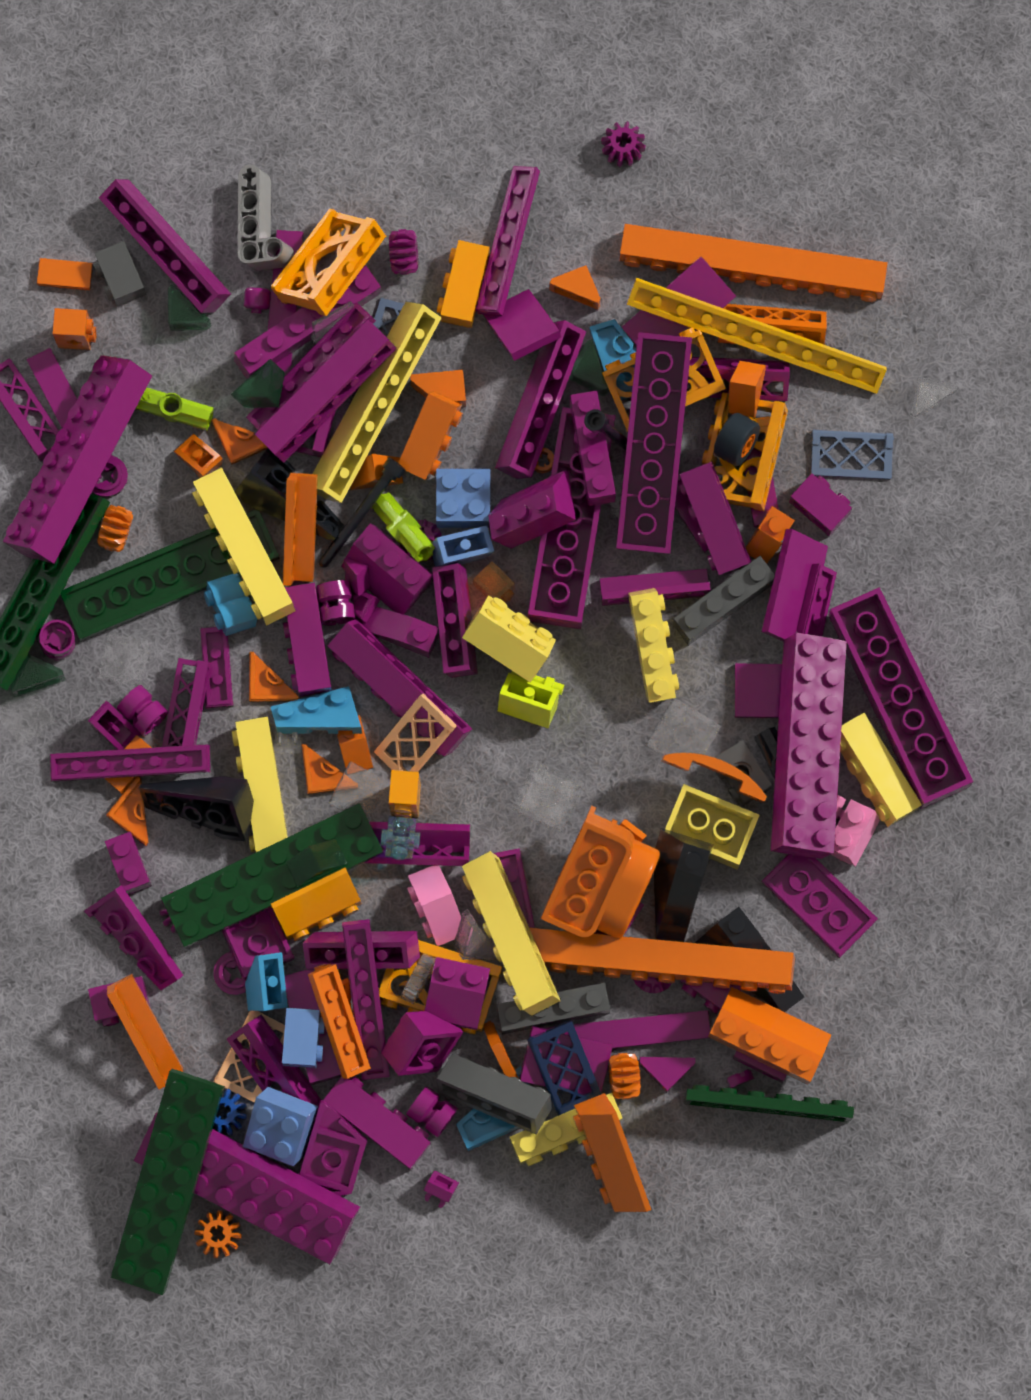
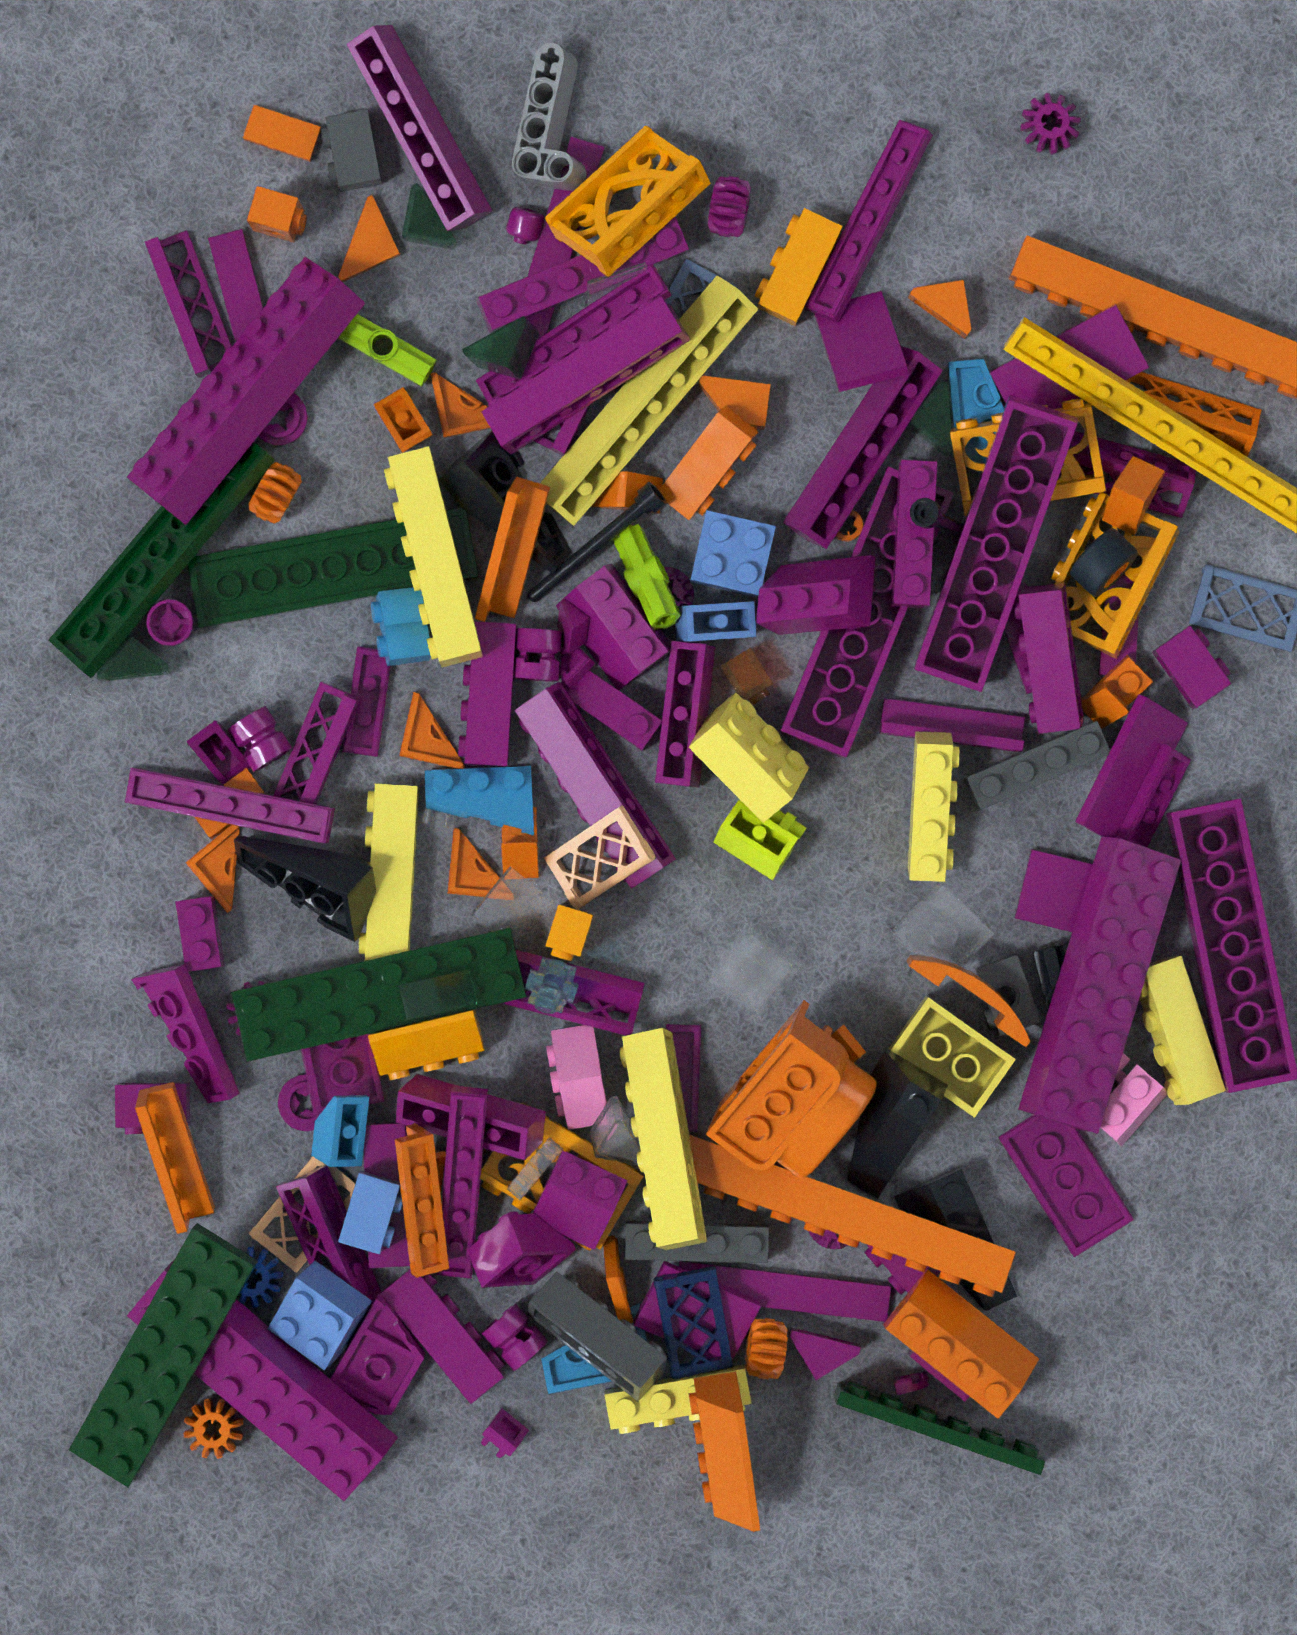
camera: 10 degrees right, 10 degrees up
none -> orange tile [338,195,400,282]

